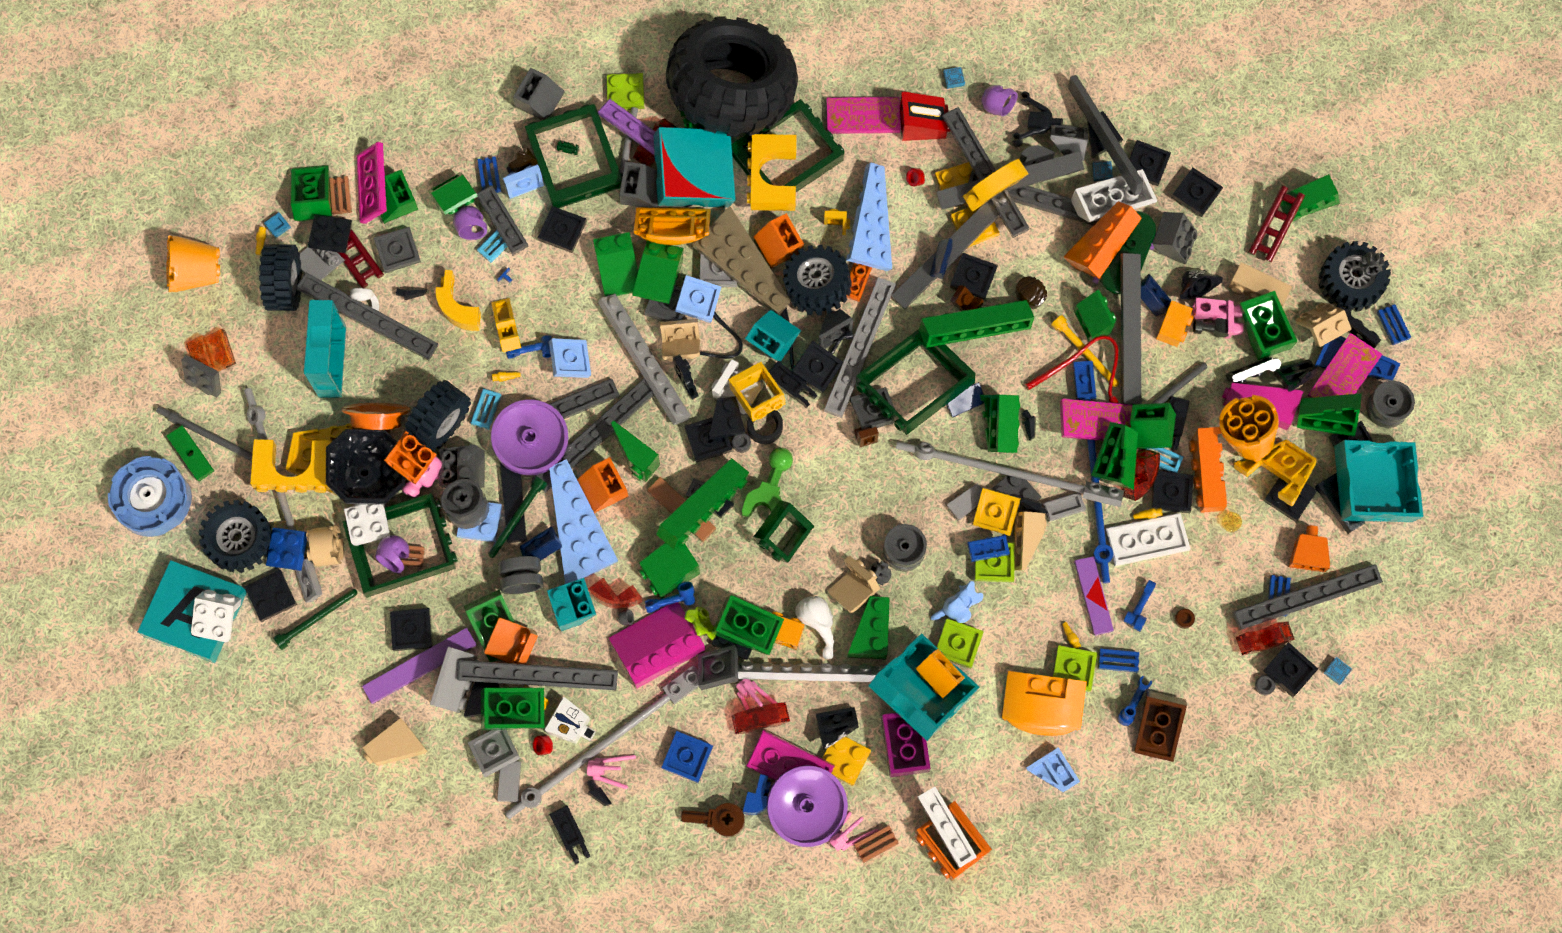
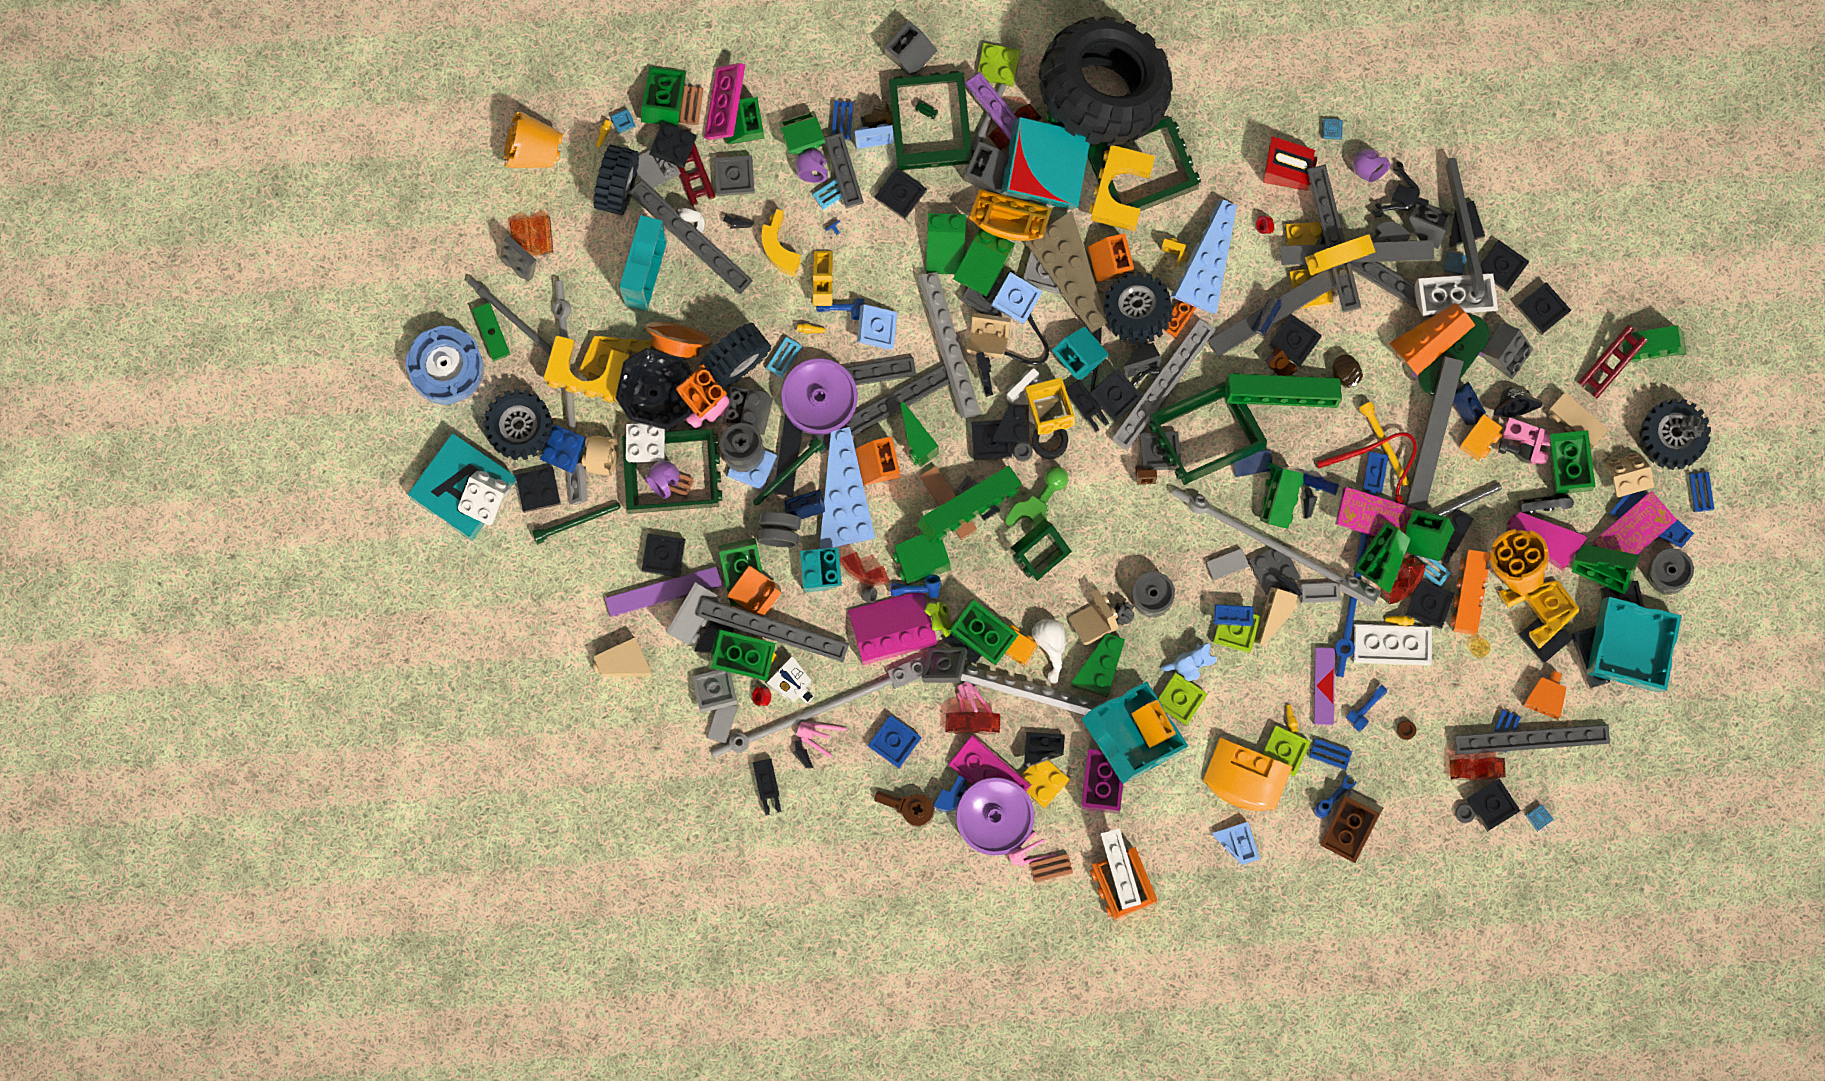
camera: 20 degrees right, 5 degrees up
dark pink tile [827,97,901,134] -> none
yellow plate [973,488,1021,536] -> none
green slope [1074,290,1116,342] -> none
black wing [1274,359,1317,392] -> none
black hinge [1340,306,1381,349] -> none
none -> clear blue pin [1303,472,1340,496]

